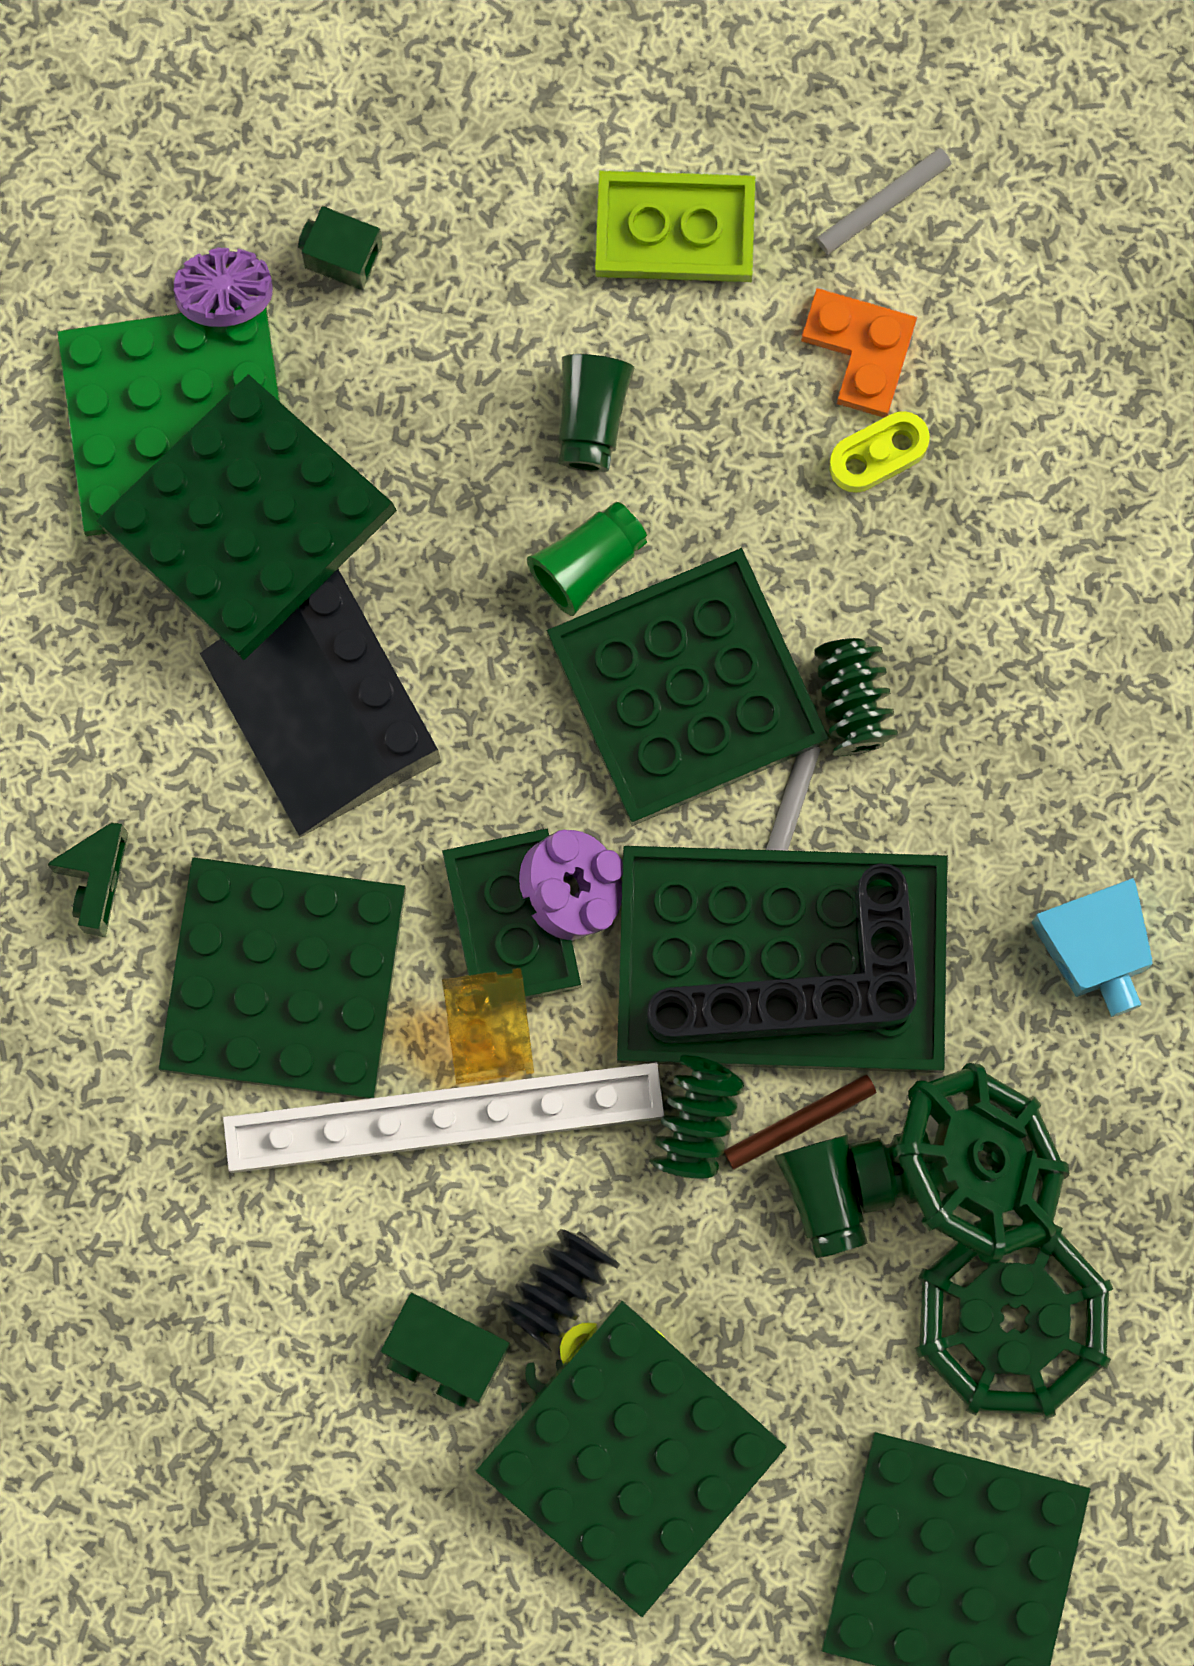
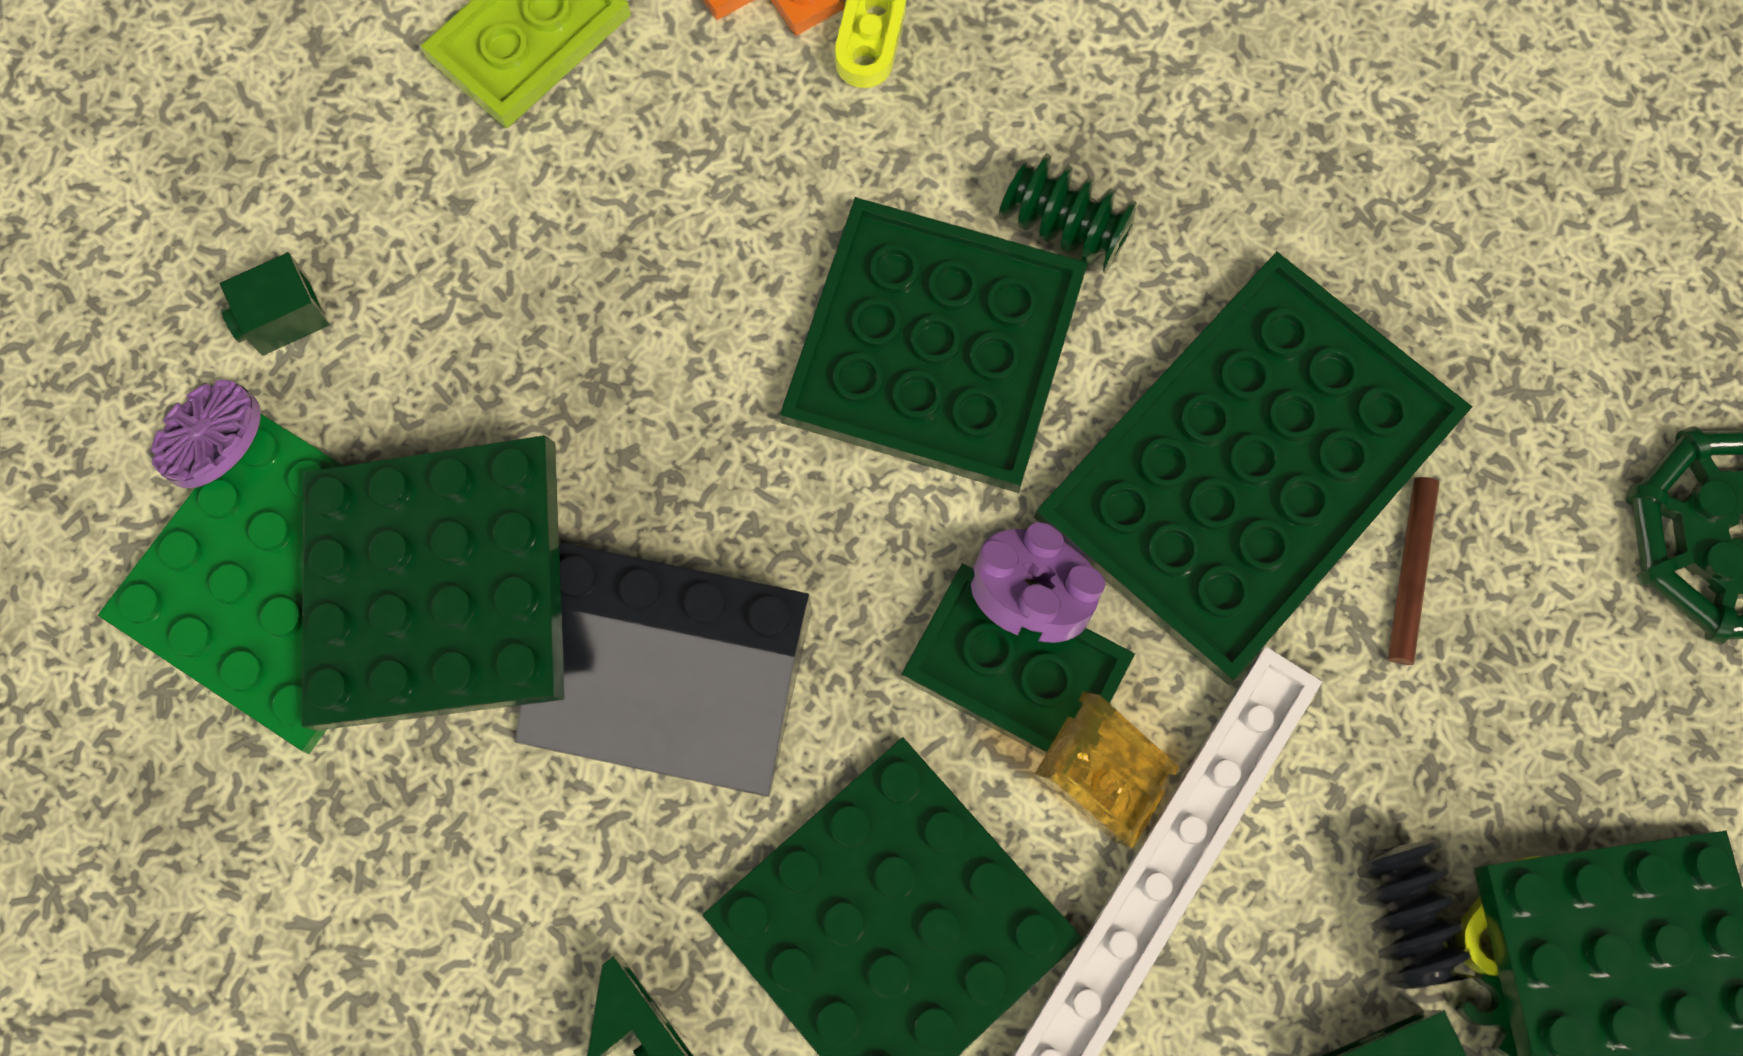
camera: 50 degrees left, 5 degrees down
green plant [527,502,647,616] -> none
dark green plant [558,354,635,472] -> none
black beam [647,863,917,1044] -> none
dark green piece [649,1055,744,1179] -> none
light grey bar [766,747,821,851] -> none
dark green plant [774,1134,868,1259] -> none
dark green wheel [849,1130,940,1214] -> none
dark green plate [893,1063,1070,1264] -> none
medium azure torso [1032,878,1153,1017] -> none

